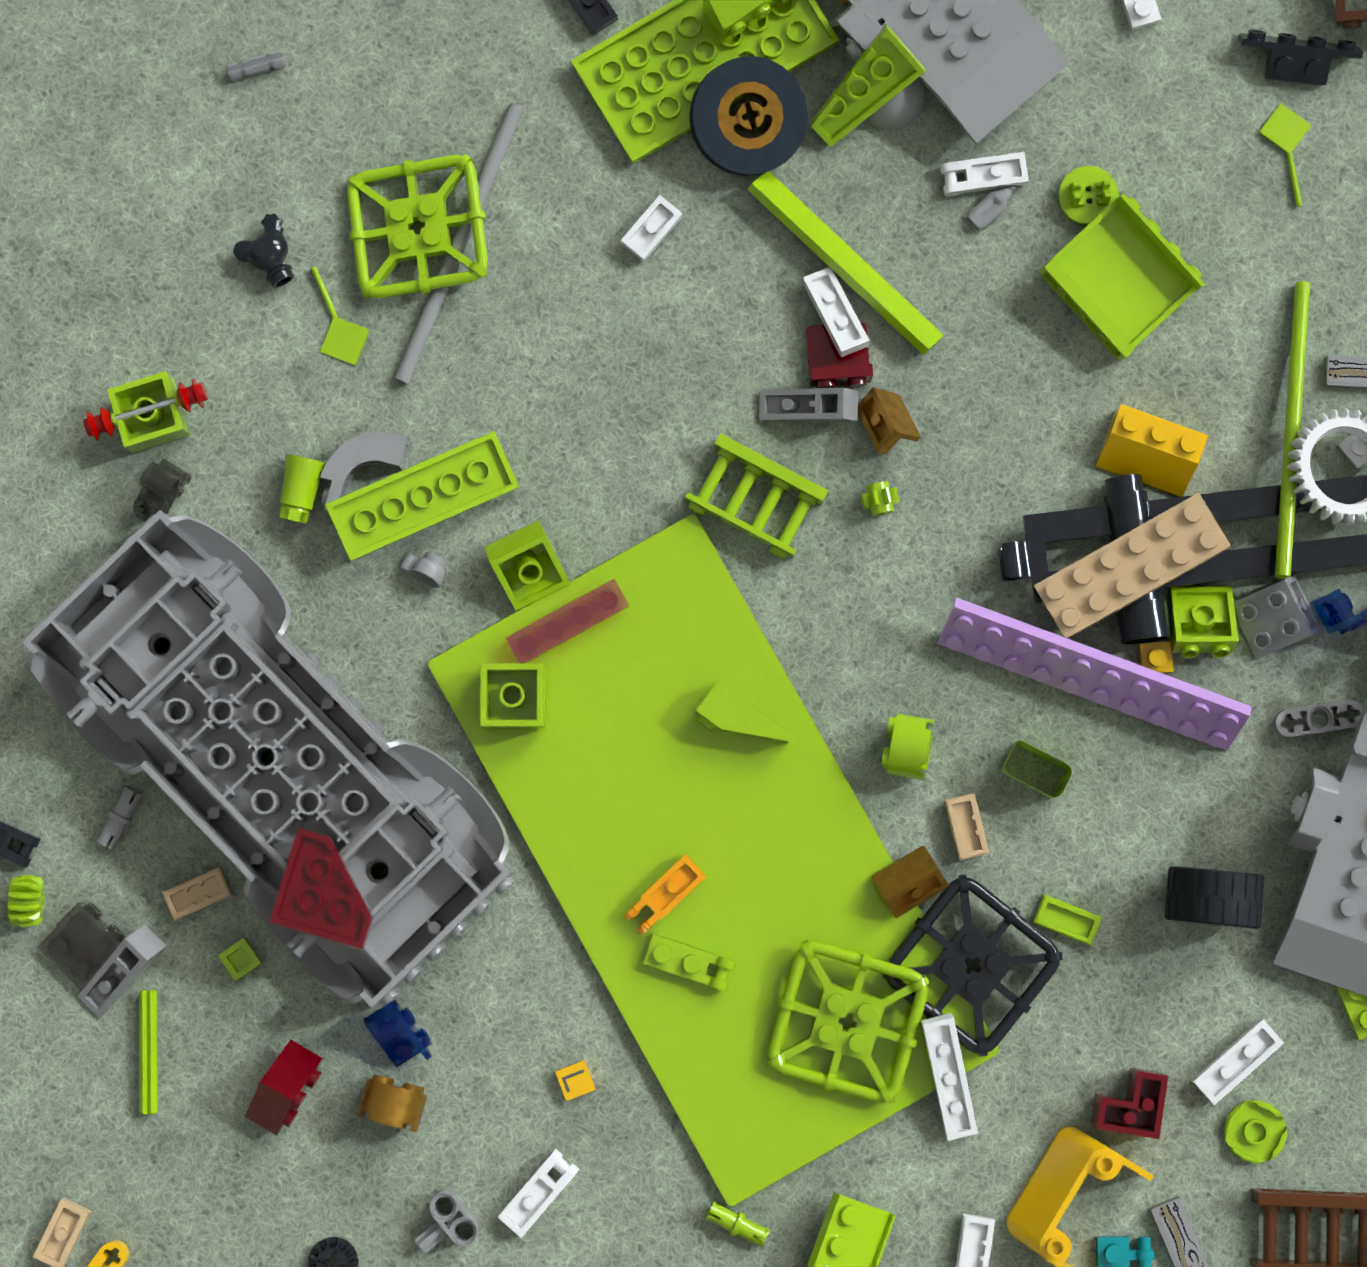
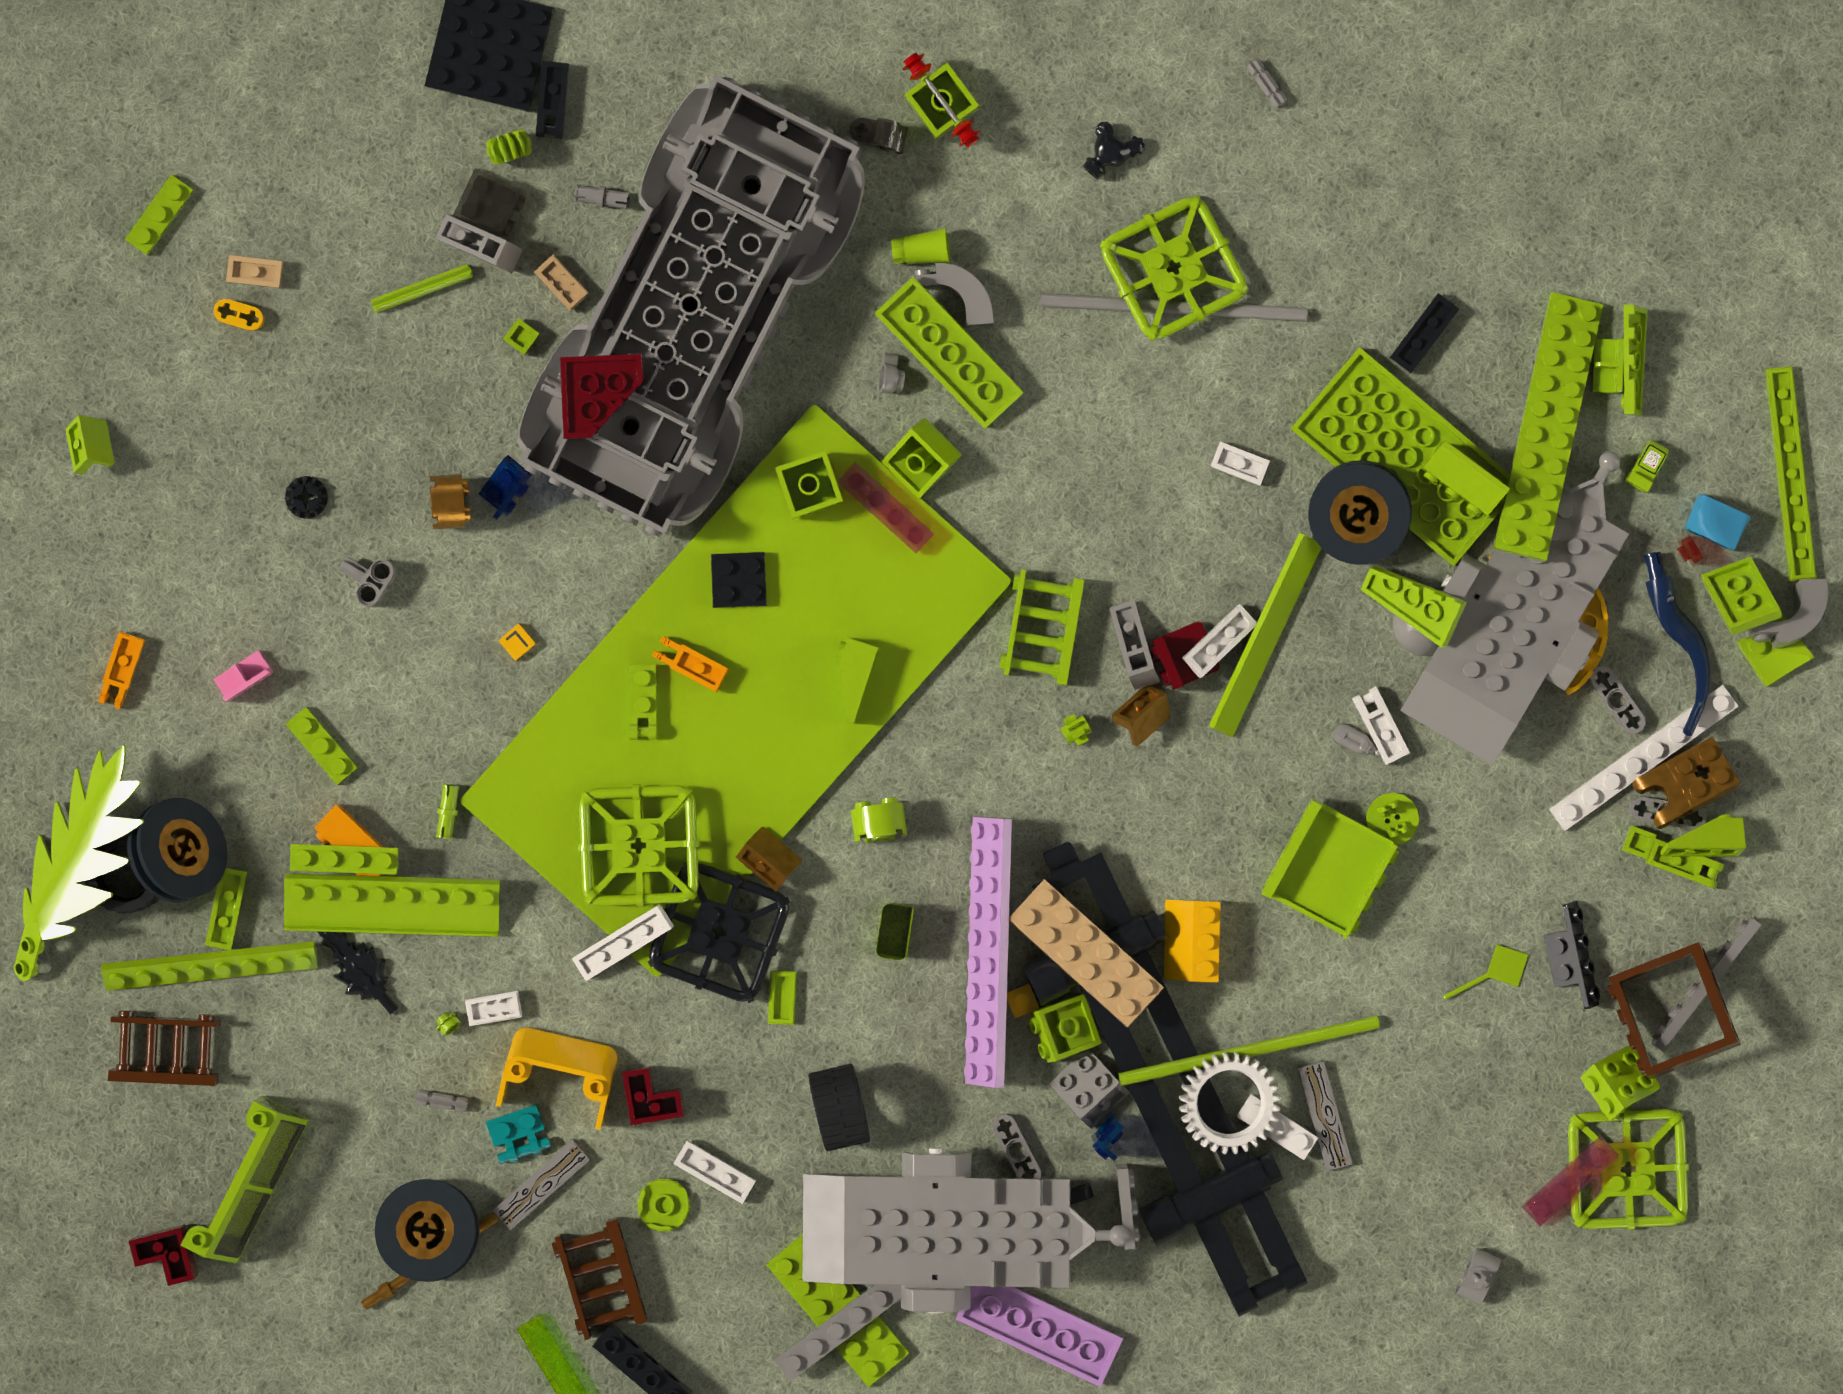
camera: 65 degrees right, 5 degrees up
dark red brick [245,1039,323,1136] -> none
lime piece [311,266,370,366] -> none
white plate [498,1149,579,1238] -> none
tan plate [943,793,990,861] -> none
none -> black plate [711,552,767,608]

